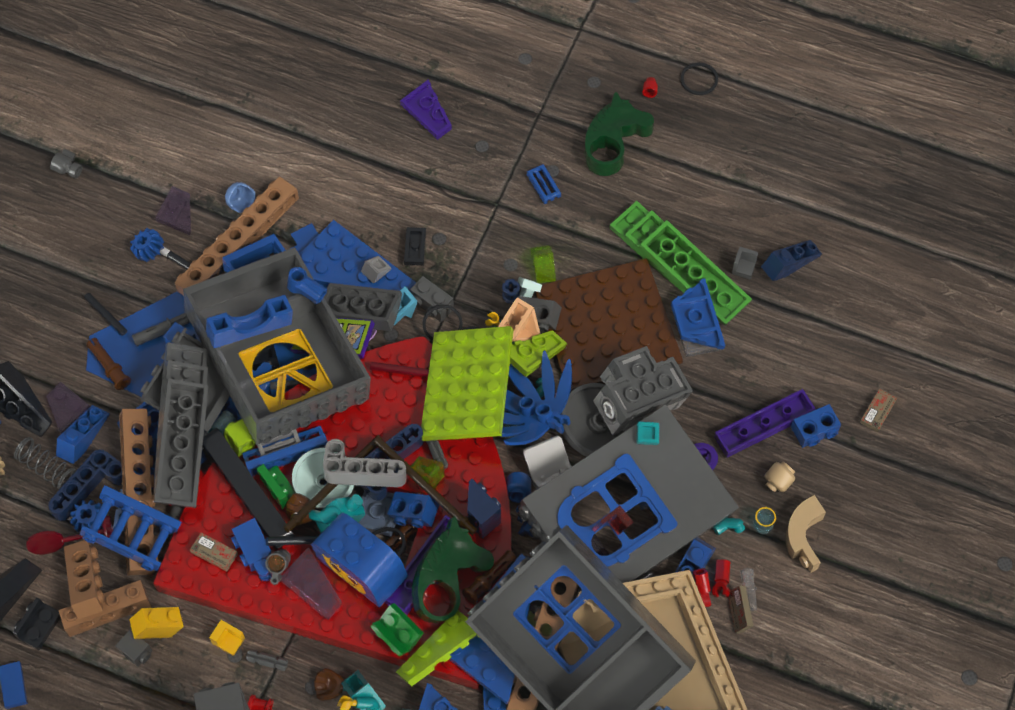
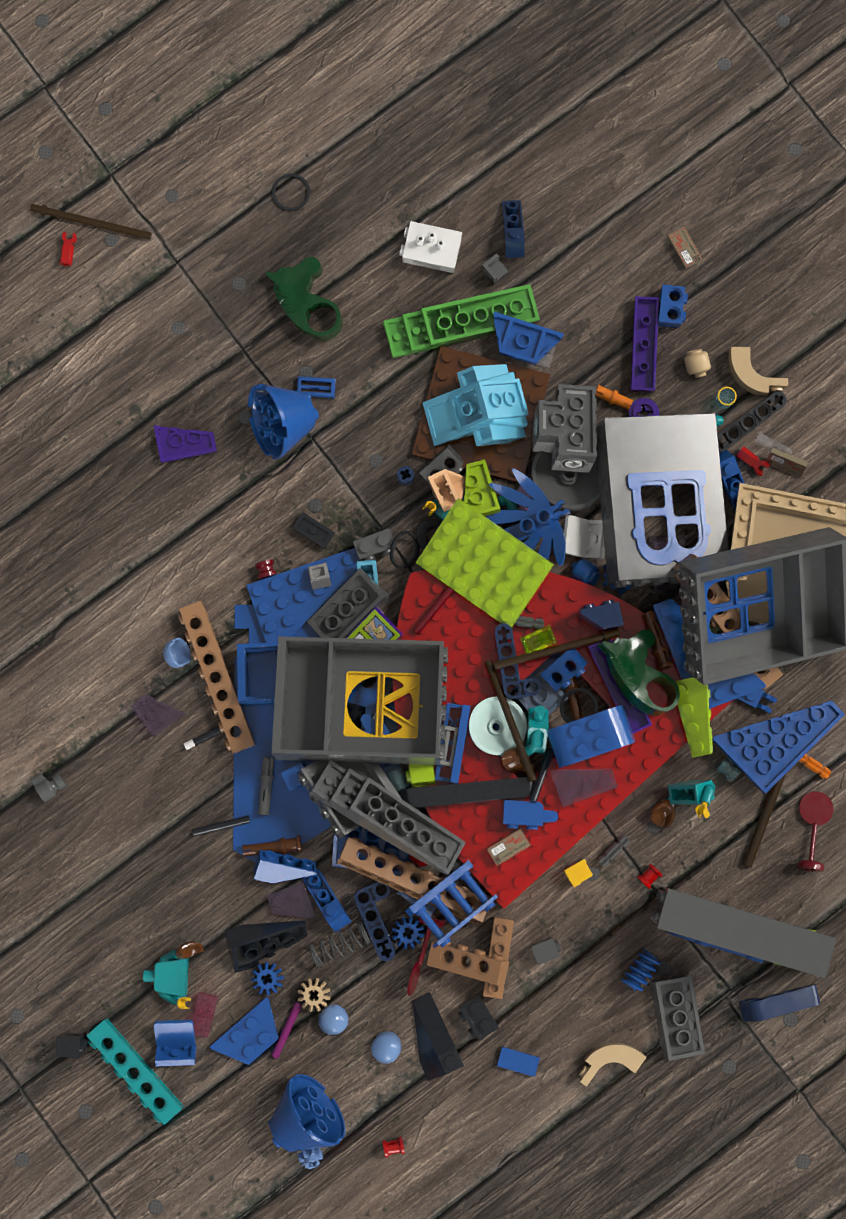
camera: 60 degrees left, 20 degrees up
yellow brick [129,607,184,639] -> none
blue gear [130,228,164,262] -> none
blue arch [206,295,293,348] -> none
green bracket [256,464,295,509] -> none
dark grey piece [265,549,291,585] -> none
blue piece [287,267,327,304] -> none
light grey beam [323,439,407,487] -> none
green bracket [370,603,424,656] -> none
light aqua tile [517,277,542,298] -> none
clear neon green slope [530,245,556,283] -> none
clear red panel [592,505,633,535] -> none
teal tile [637,422,659,445] -> none
red hose [642,77,658,98] -> none
red bar [693,568,711,607] -> none
none -> blue cone [248,384,319,460]
none -> slope [253,850,316,883]
none -> dark red wheel [255,559,277,579]
none -> white piece [400,221,462,273]
none -> medium azure piece [423,364,529,446]
none -> orange pin [595,384,633,411]
none -> black beam [717,392,787,453]

